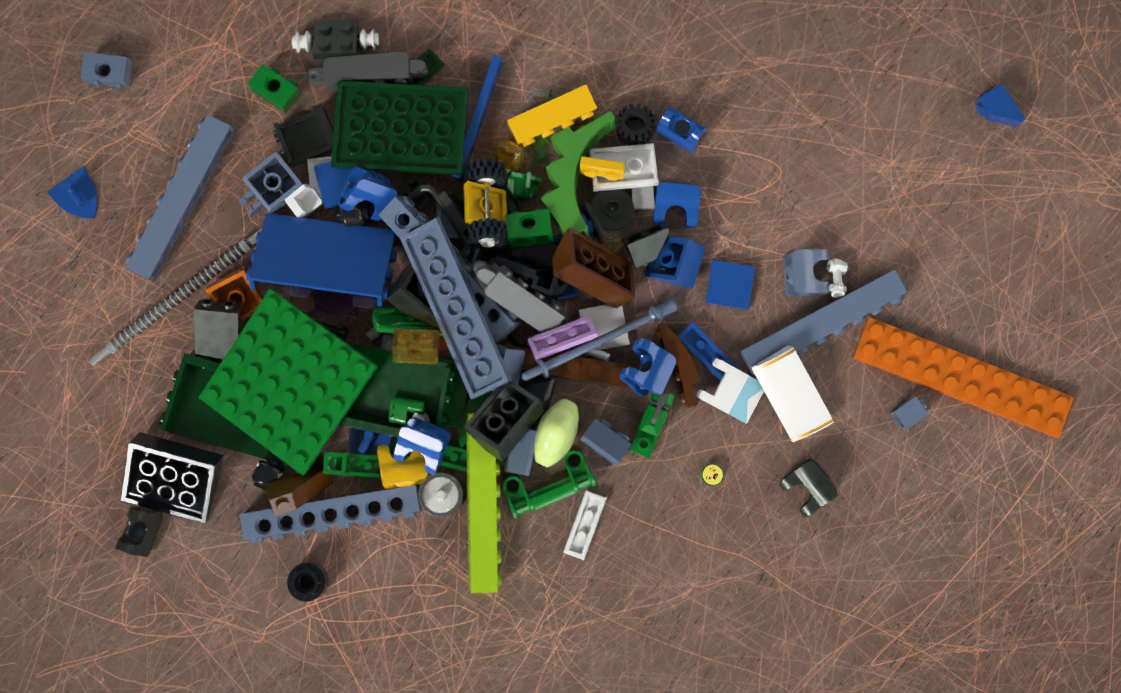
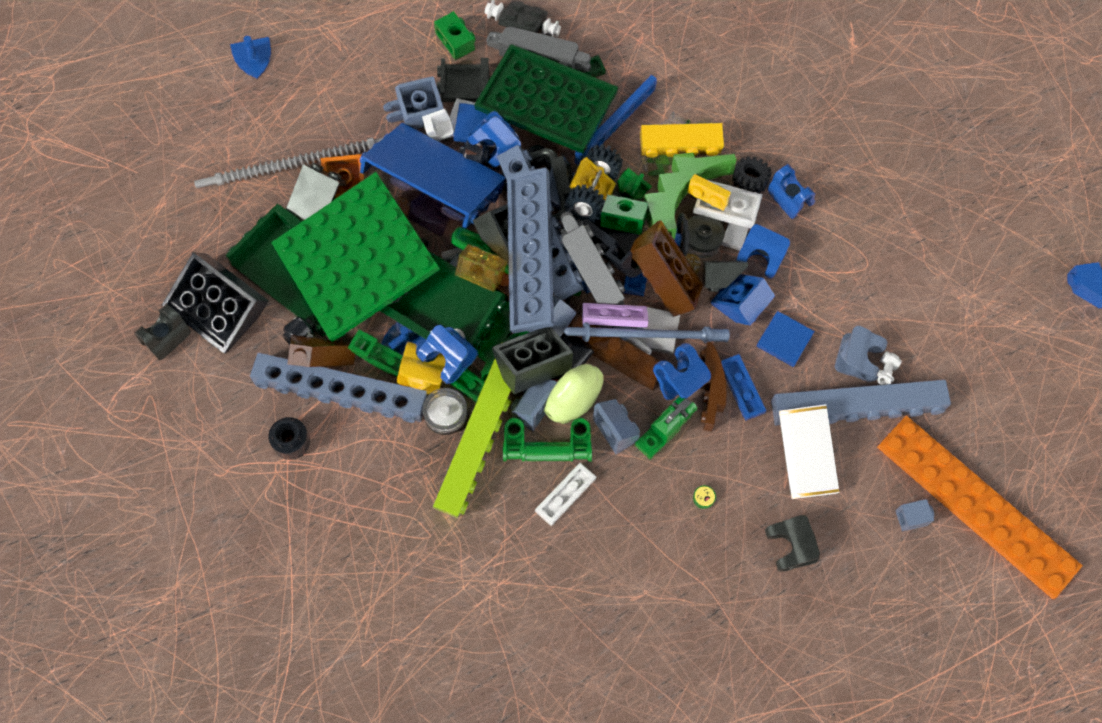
camera: 20 degrees right, 15 degrees down
sand blue brick [125,114,235,282] -> none
green piece [389,396,426,426] -> none
clear yellow hair [494,140,525,173] -> none
white flag [696,358,764,424] -> none

